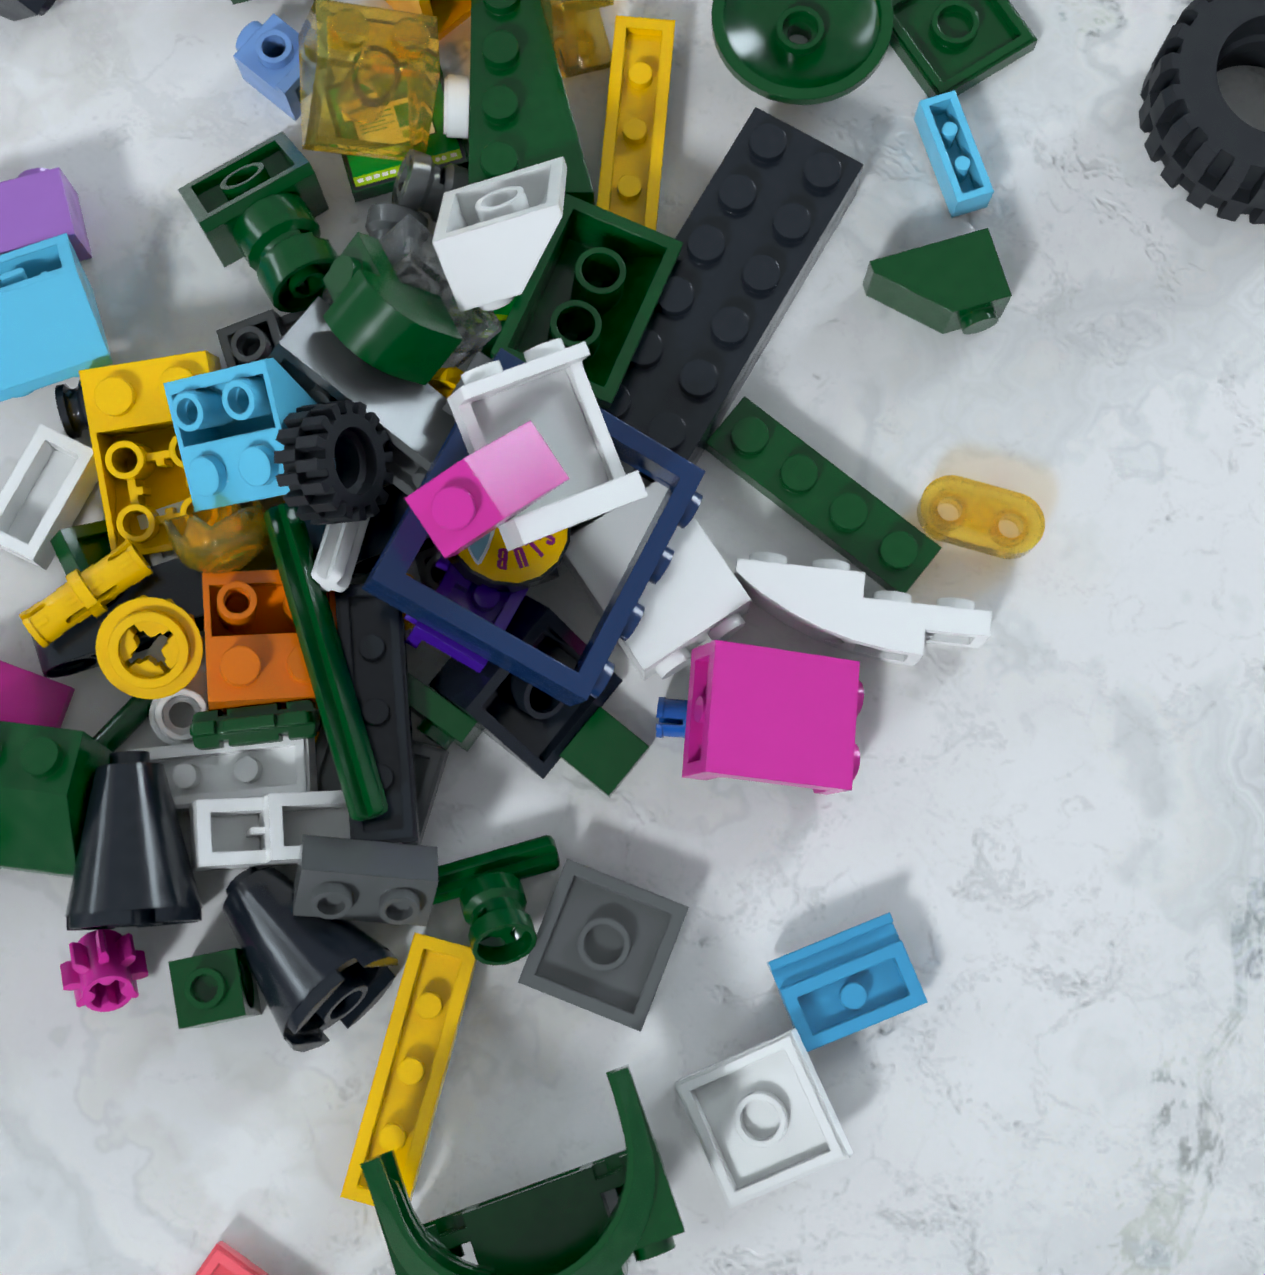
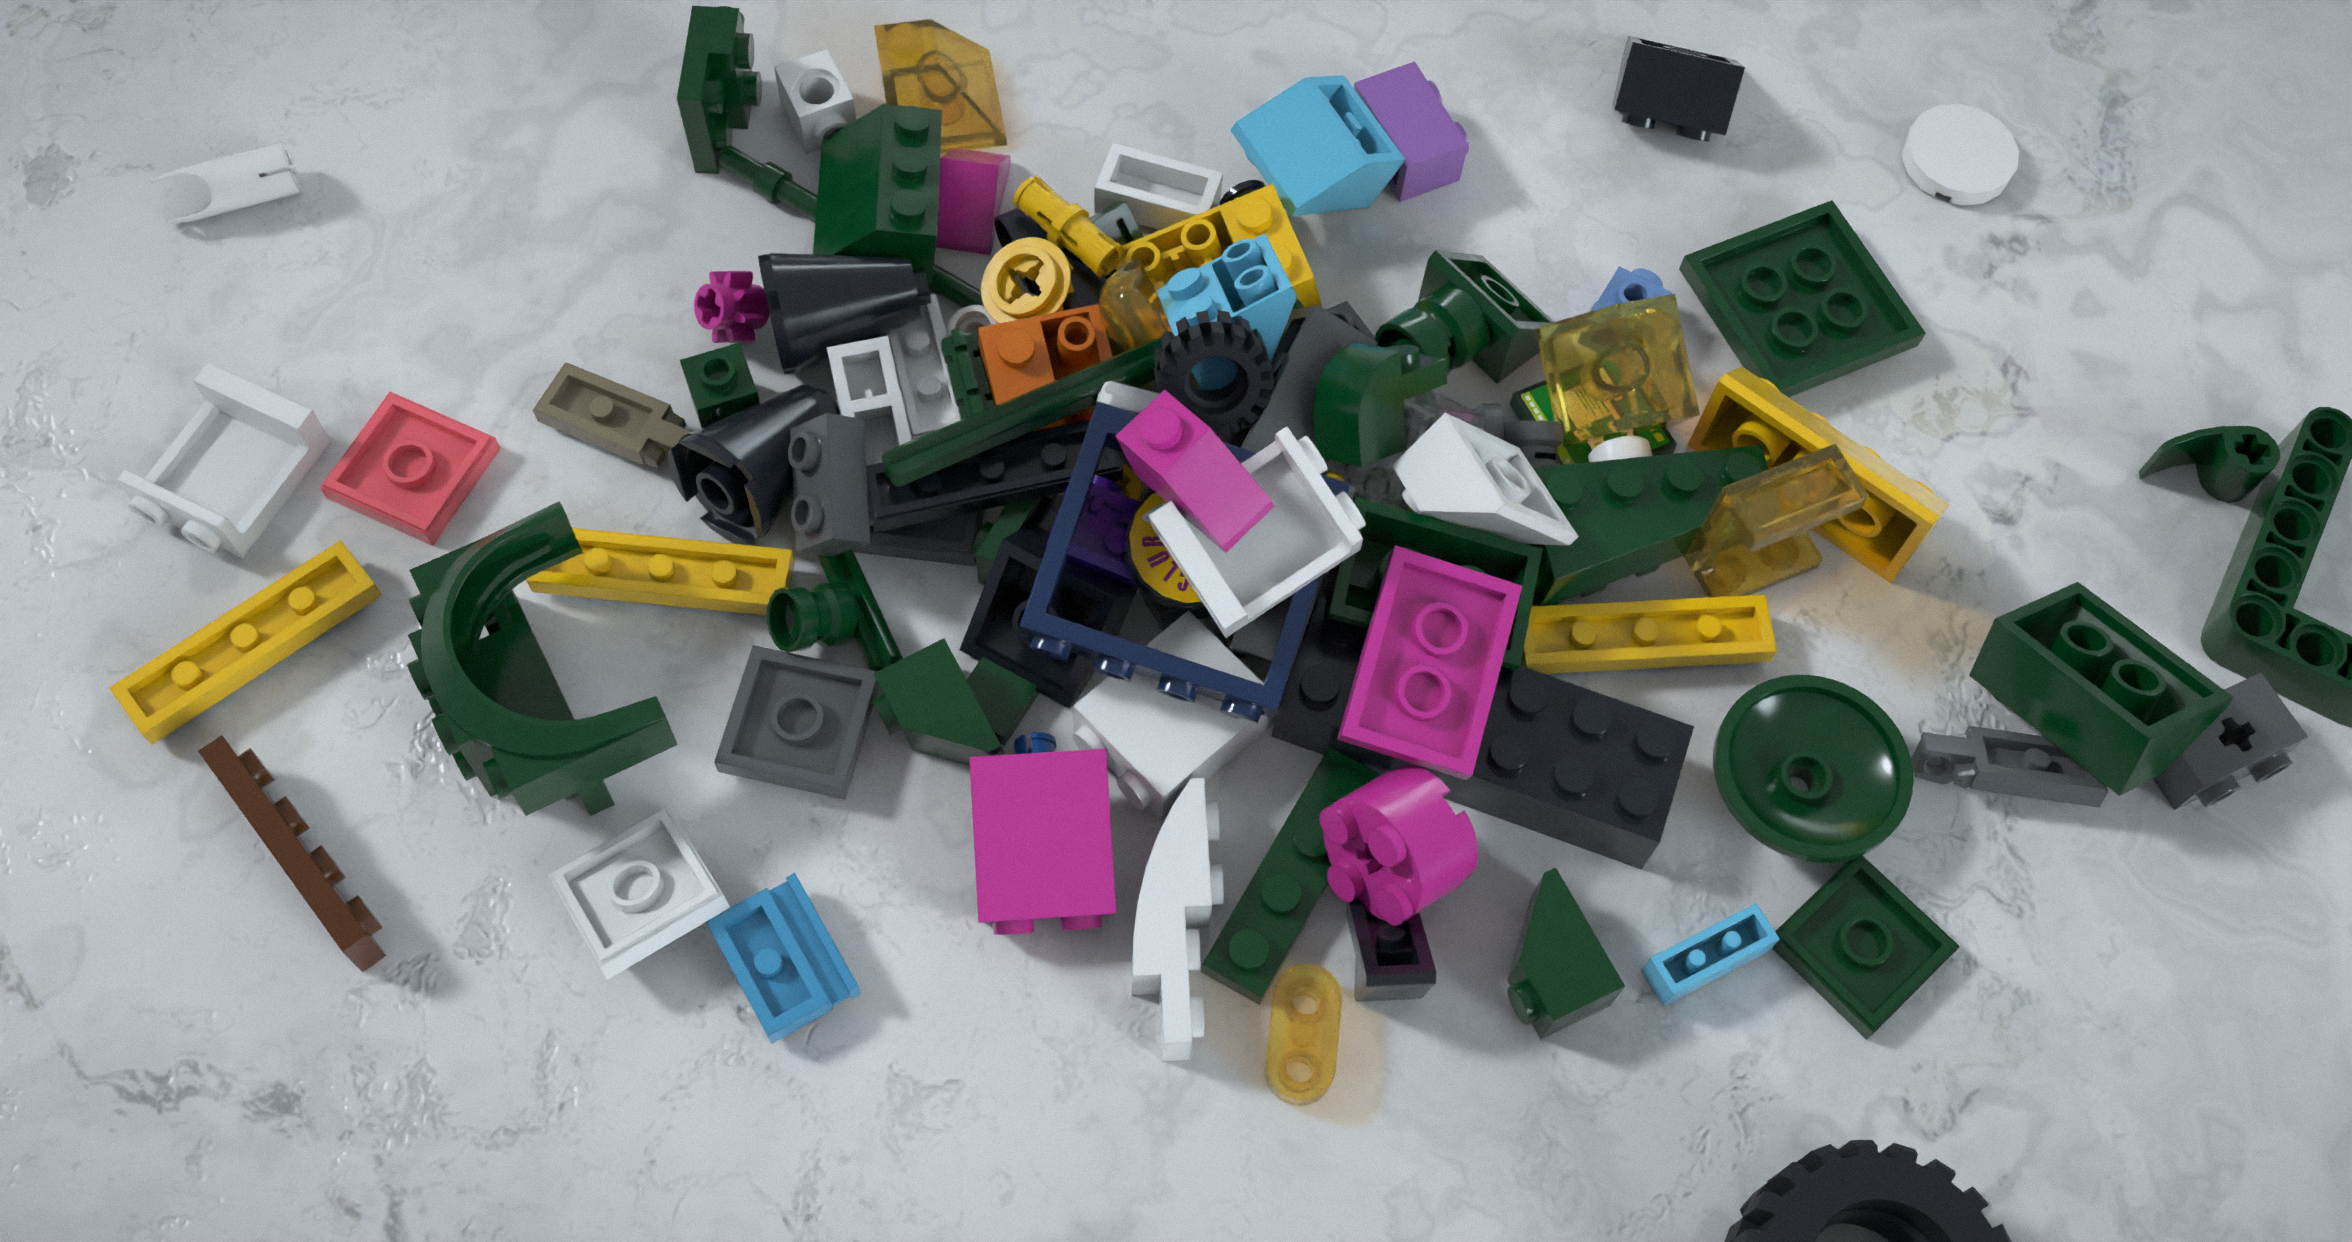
camera: 75 degrees right, 15 degrees down
none -> dark tan hinge [533,362,692,468]
none -> dark green slope [873,638,1005,766]
none -> dark pink brick [1320,764,1478,926]
none -> dark pink plate [1337,545,1522,780]
none -> black slope [1346,899,1437,1002]

